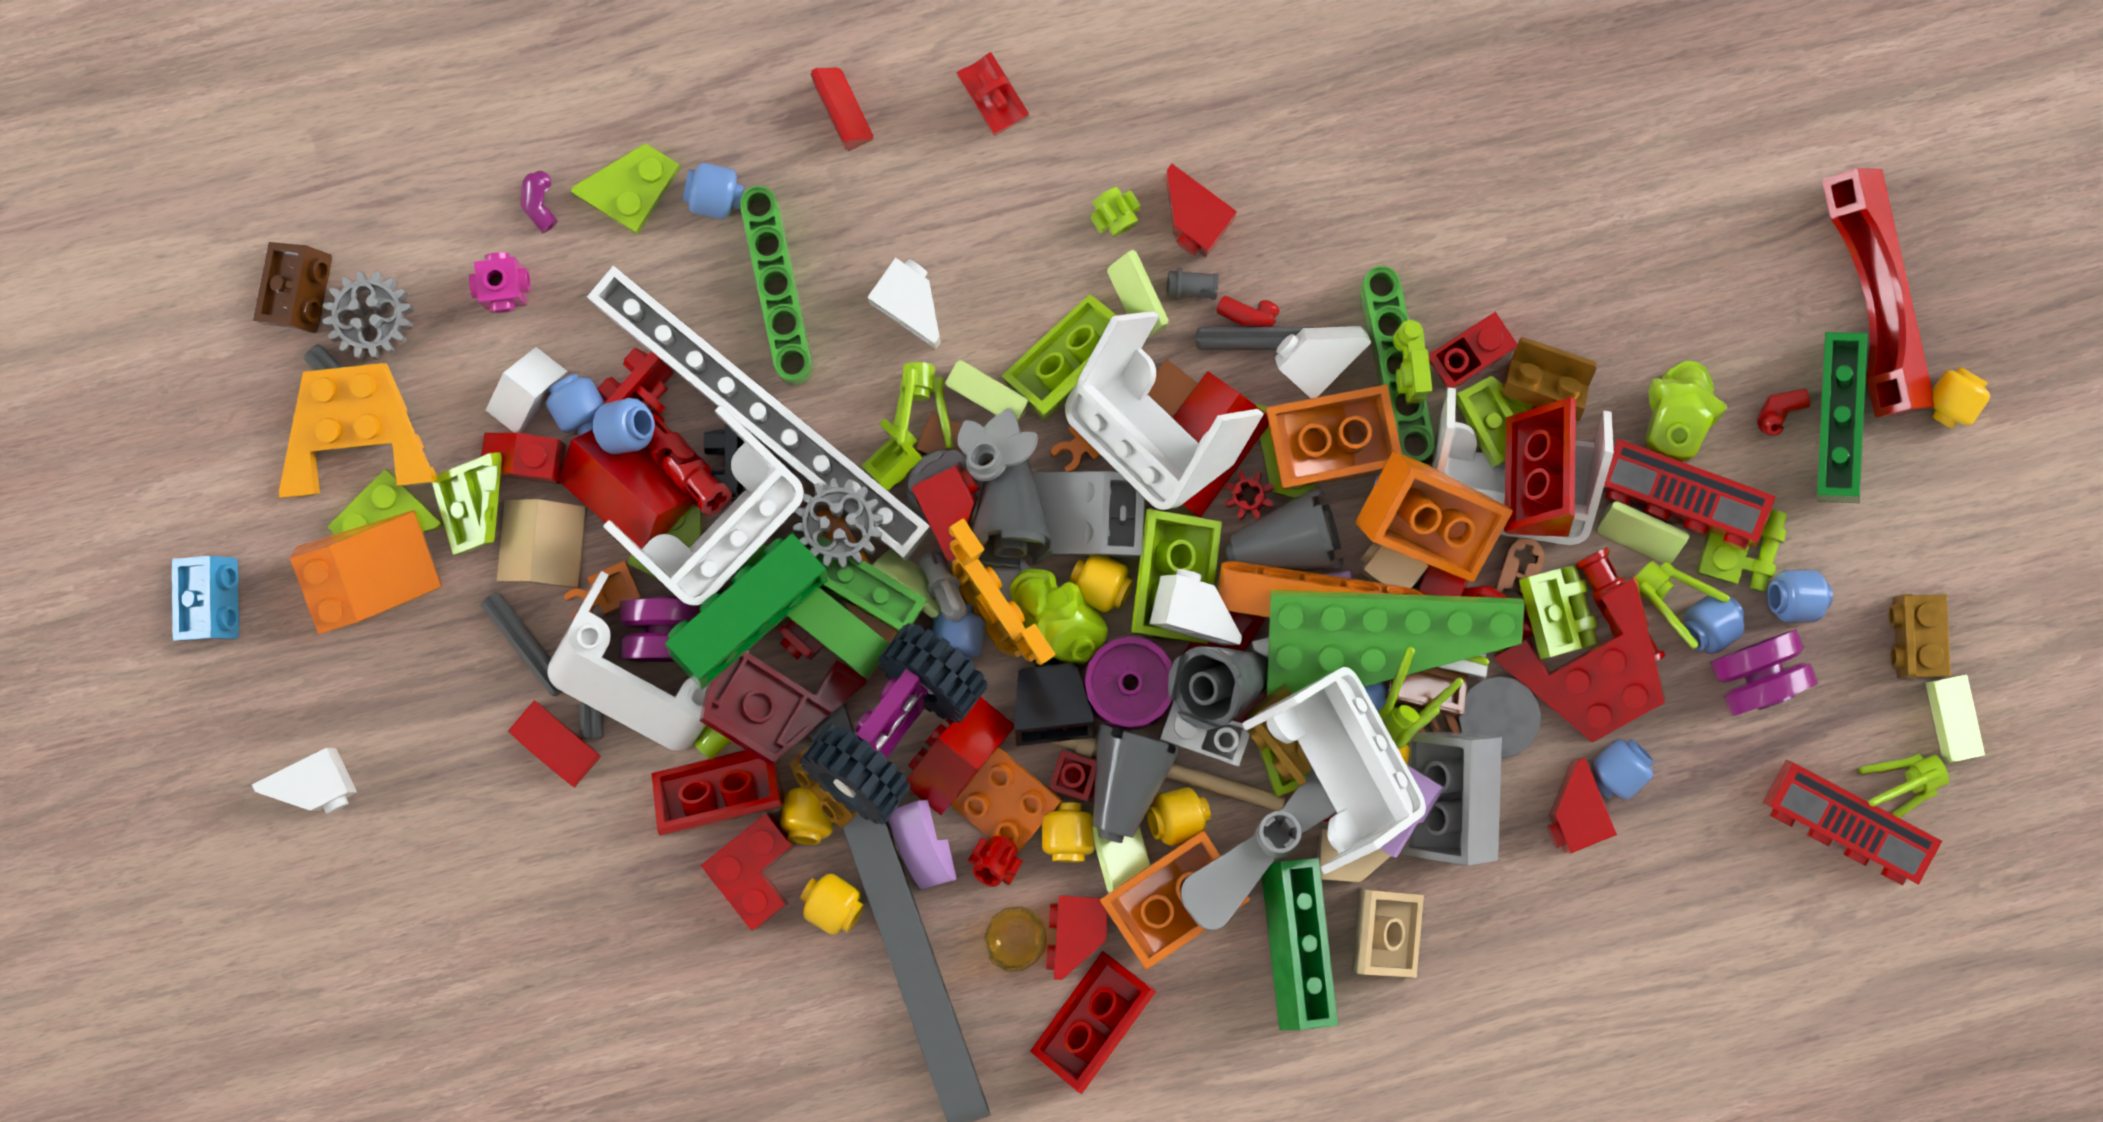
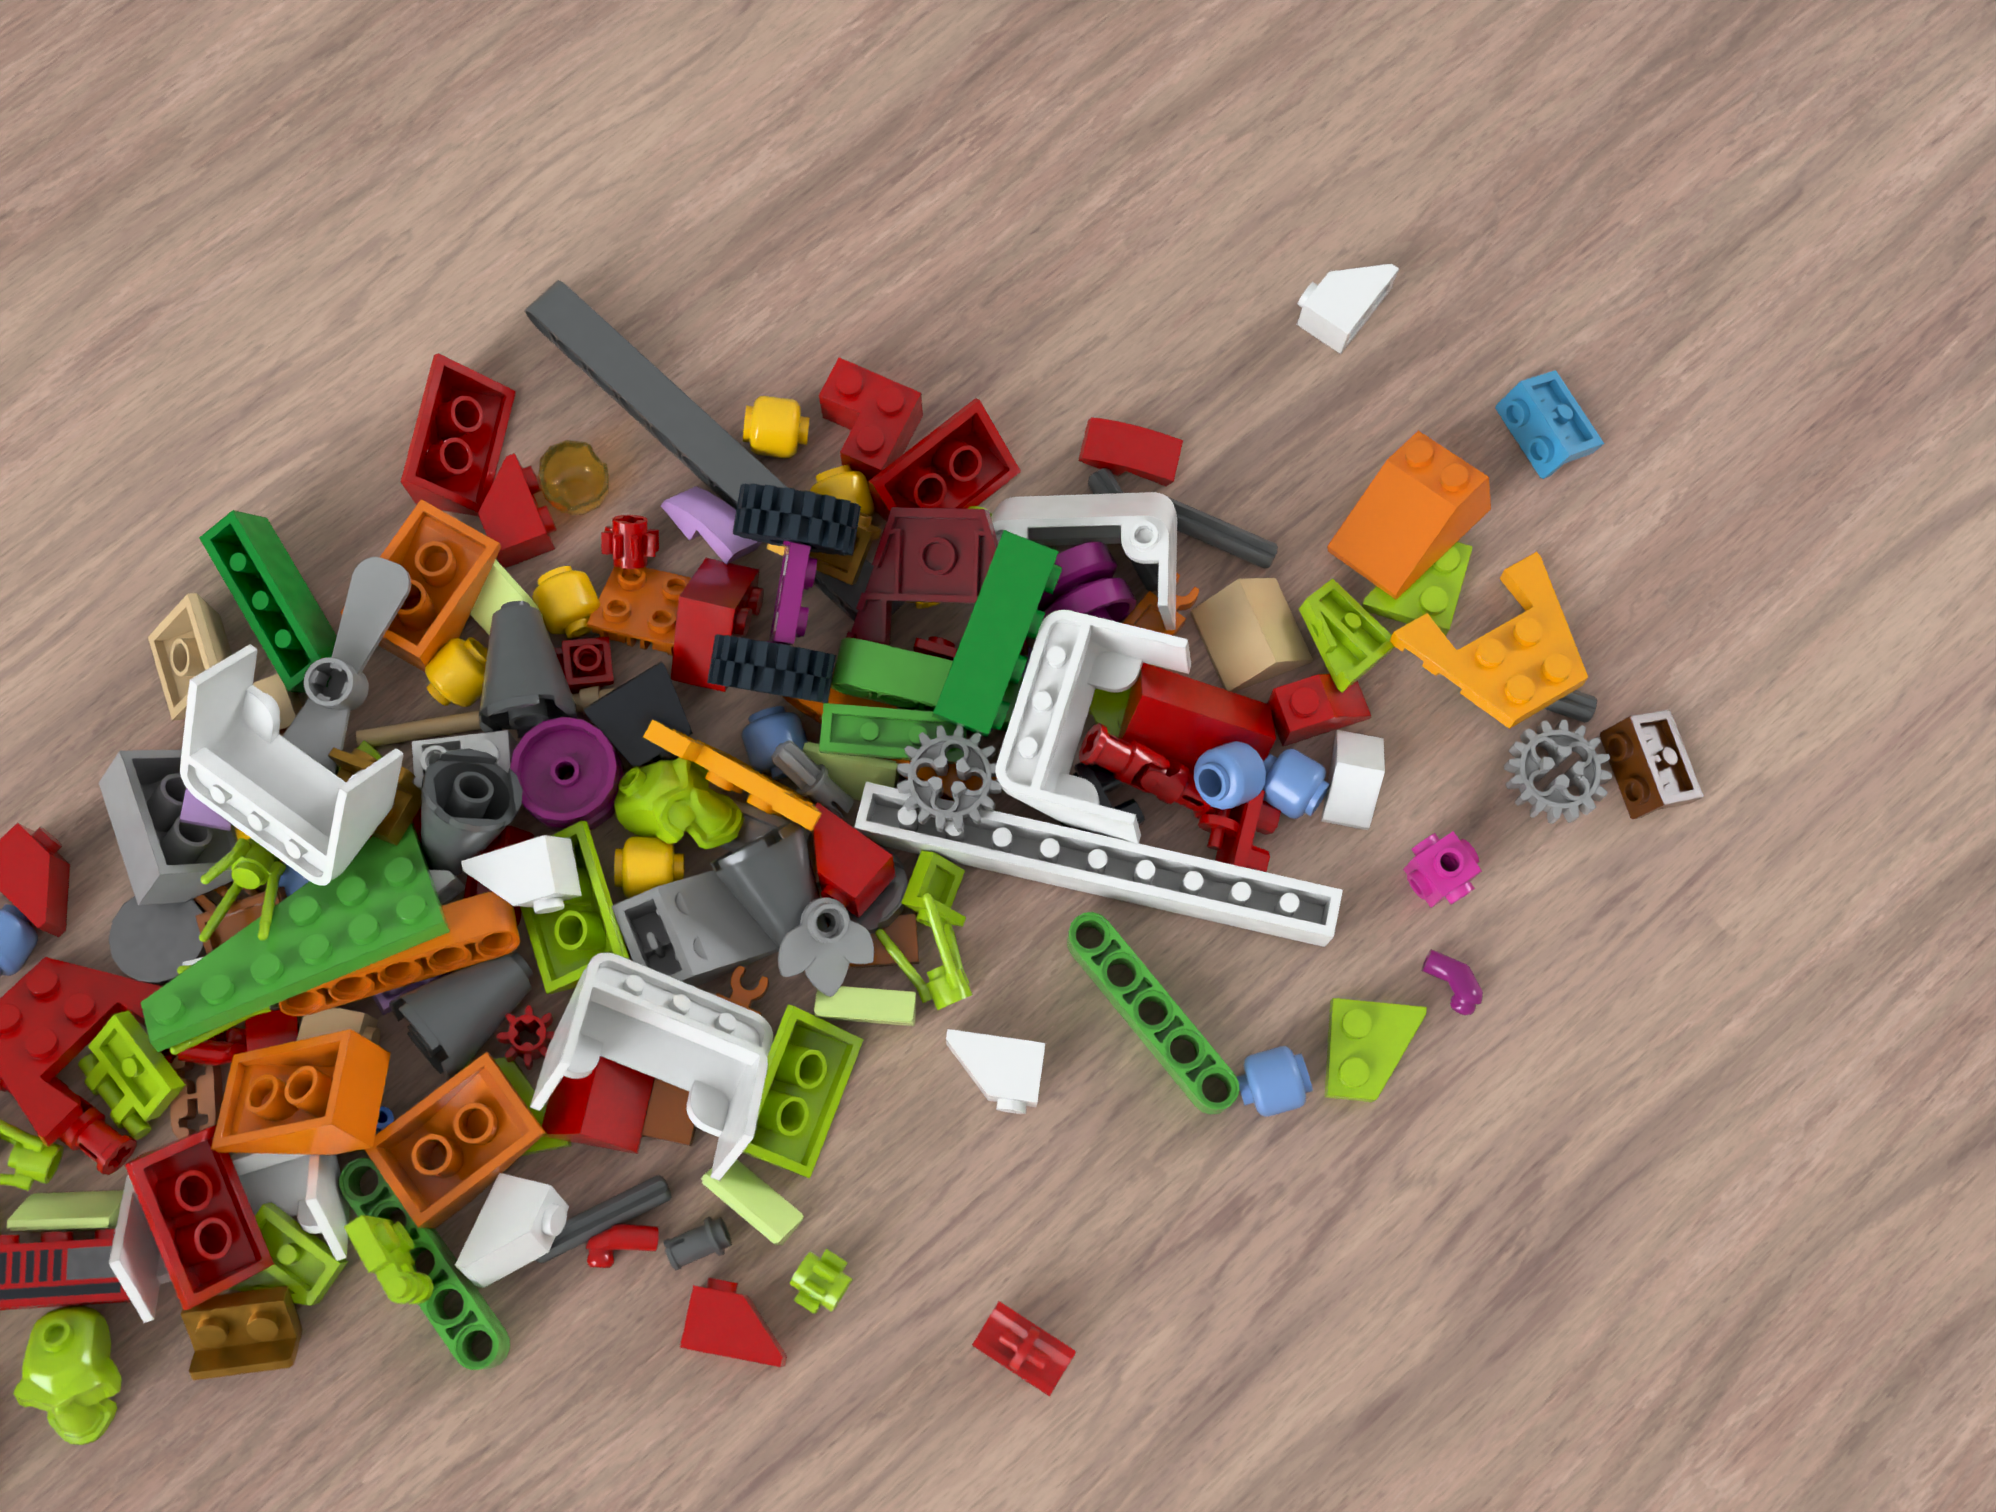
camera: 150 degrees right, 10 degrees down
red slope [810,67,873,151] -> none
red slope [1429,311,1518,388] -> none

